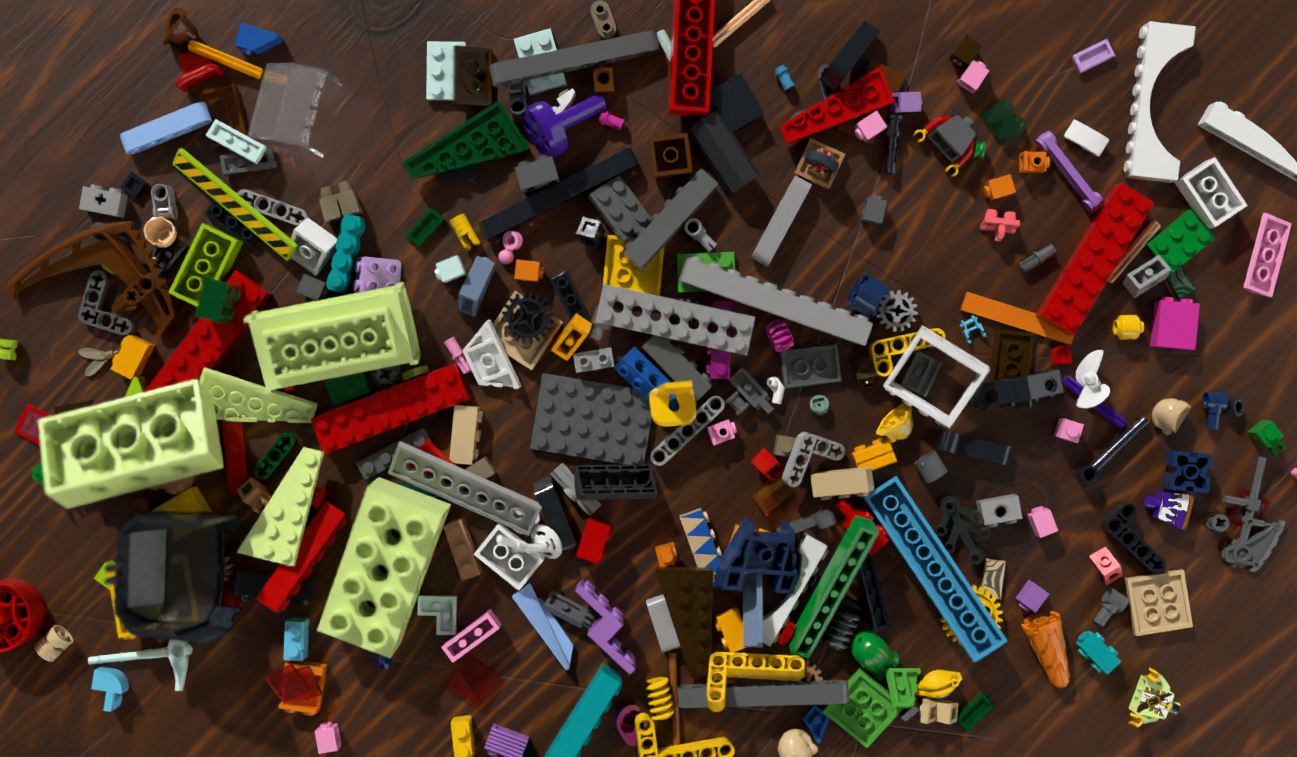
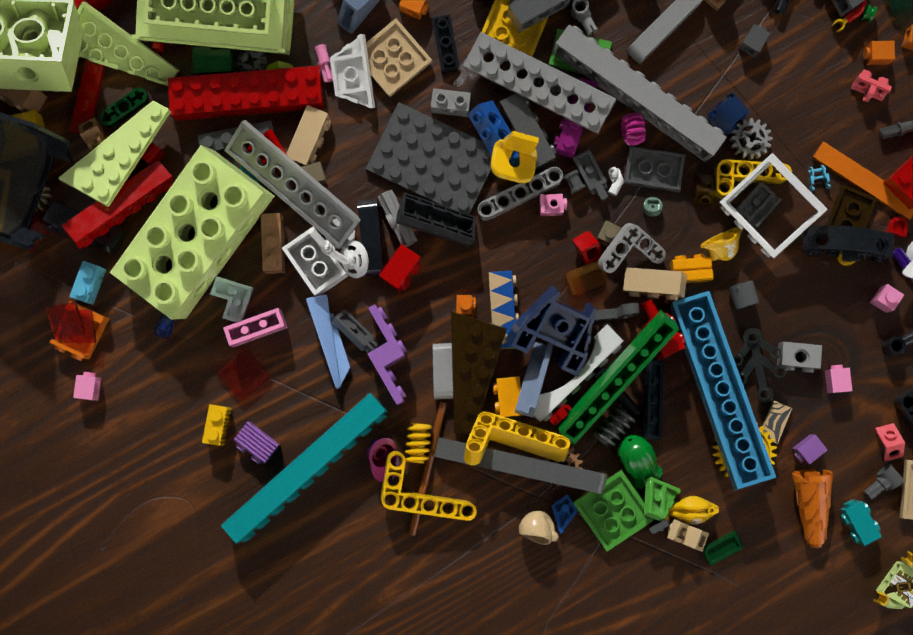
camera: 20 degrees right, 5 degrees down
black gear [502,292,554,344] -> none
light orange brick [551,313,592,361] -> none
black beam [935,430,1012,466] -> none

